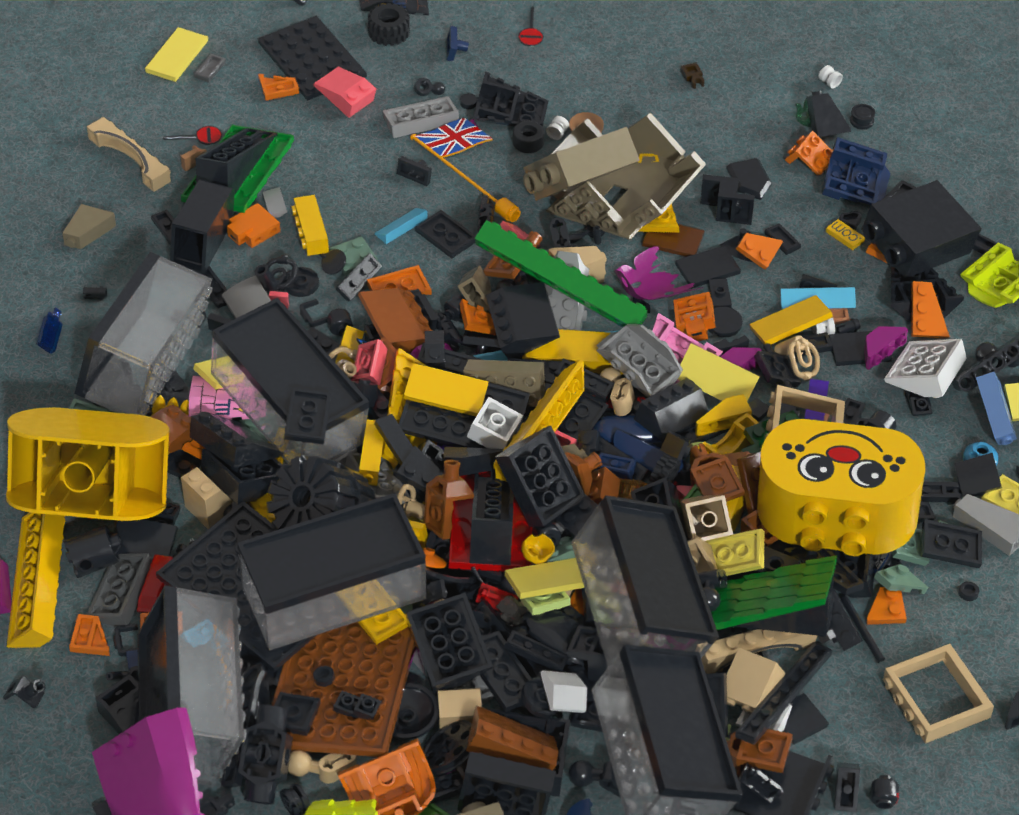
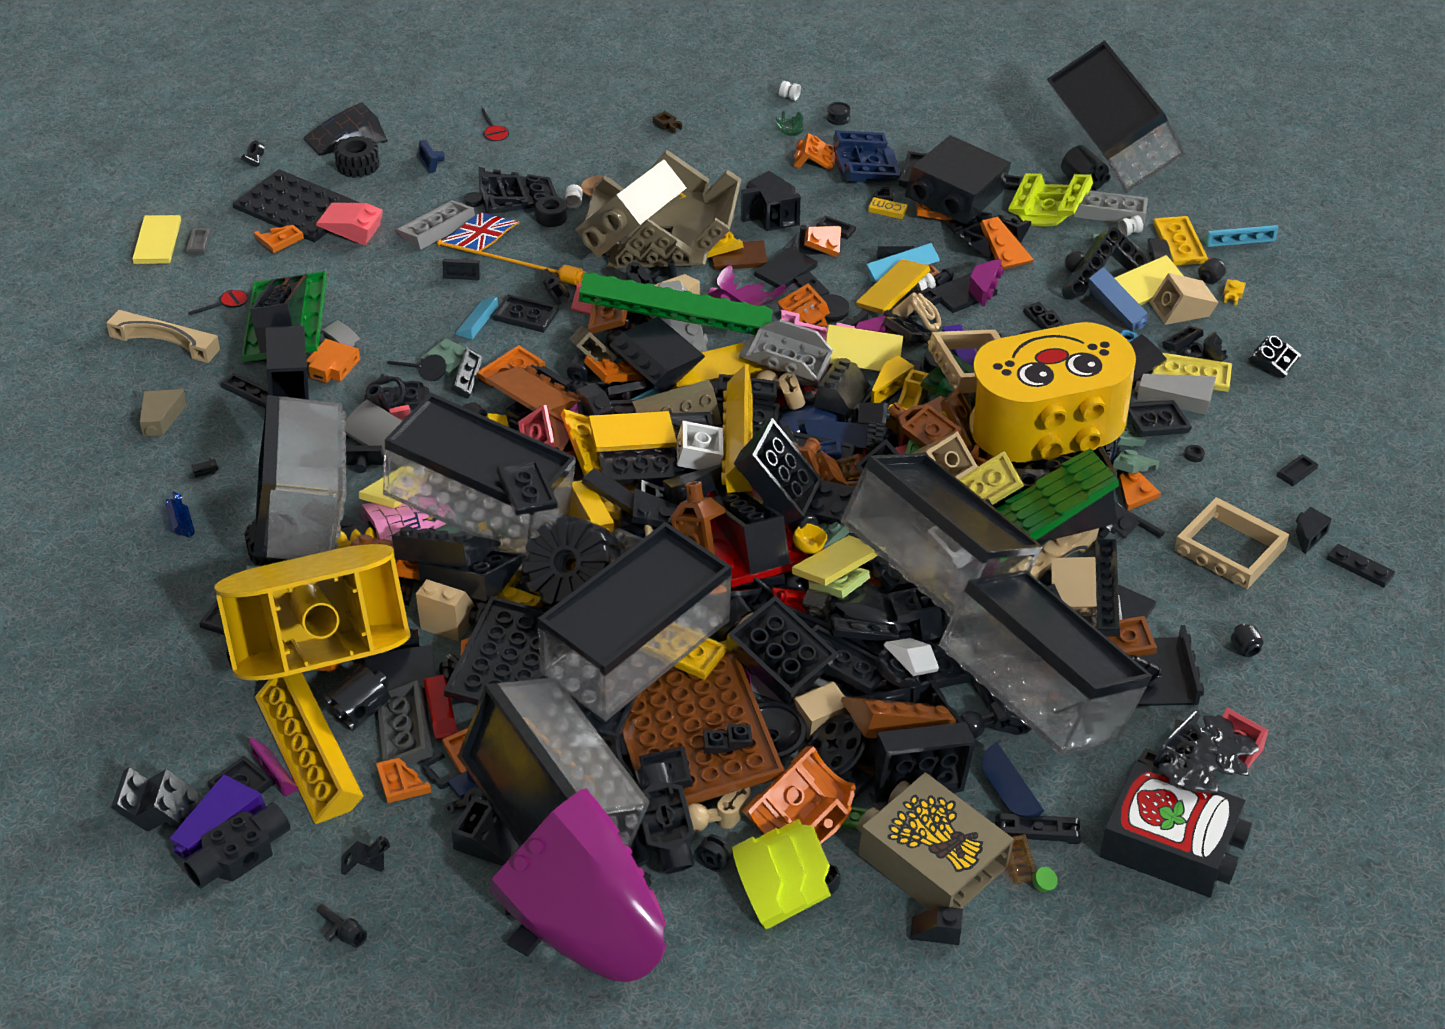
camera: 25 degrees left, 5 degrees down
medium nougat slope [181,145,207,171] -> none
yellow brick [291,195,329,256] -> none
black tile [313,666,335,687] -> none
black plate [414,78,445,96] -> none
black slope [806,90,851,137] -> none
black slope [835,762,861,812] -> none
white slope [884,339,967,398] -> none

